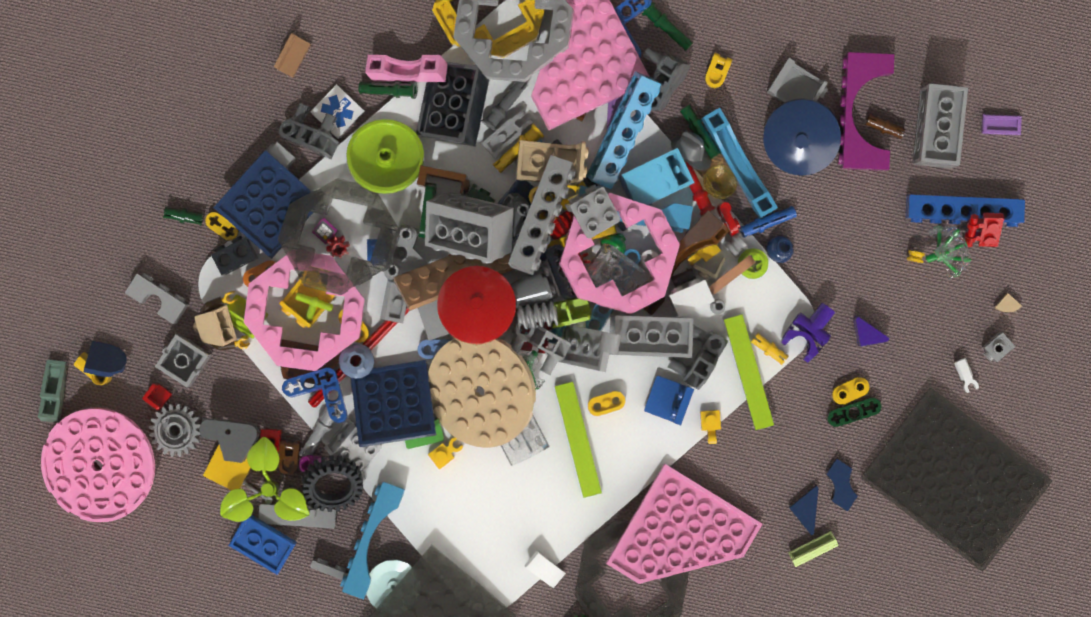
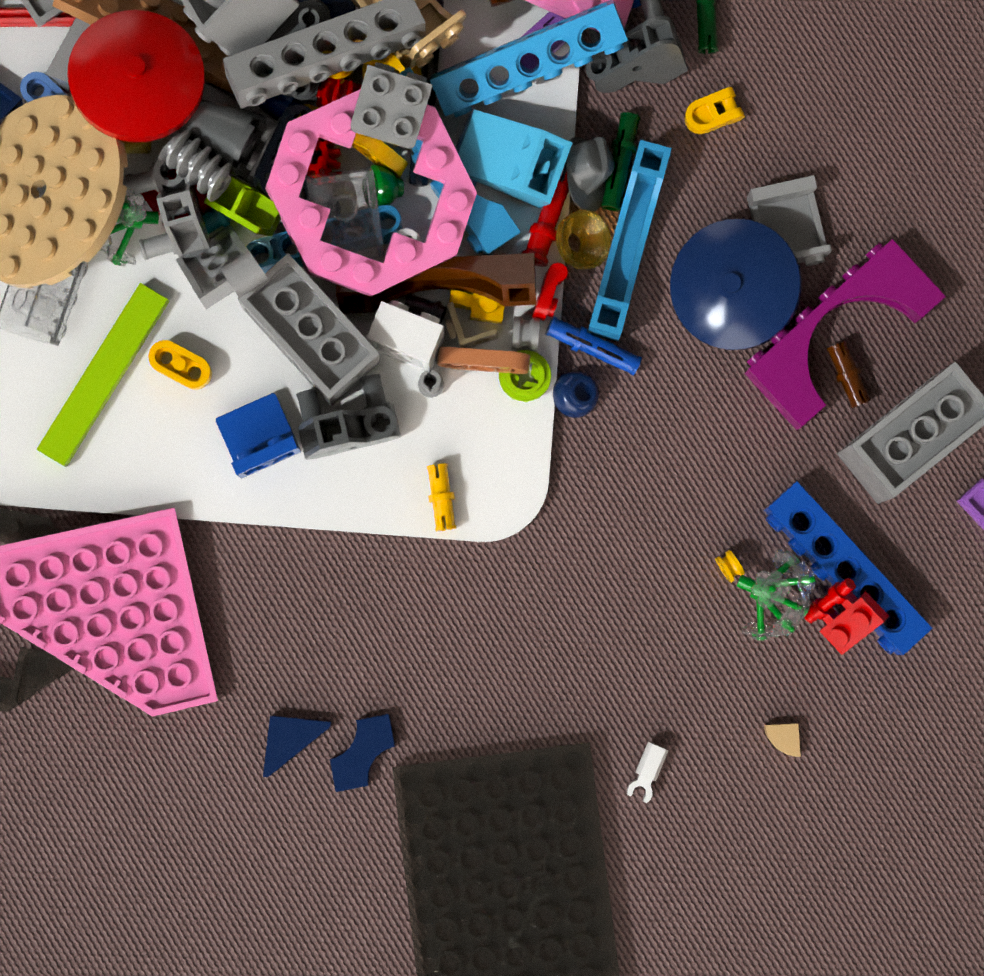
camera: 45 degrees right, 5 degrees down
yellow plate [700,410,721,444] -> none
lime tile [723,314,774,430] -> none
dark purple connector [781,302,835,363] -> none
yellowish green piece [788,531,838,567] -> none
dark green beam [826,398,882,427] -> none
yellow plate [832,377,869,404] -> none
dark purple slope [853,316,890,346] -> none
light grey brick [981,332,1015,362] -> none

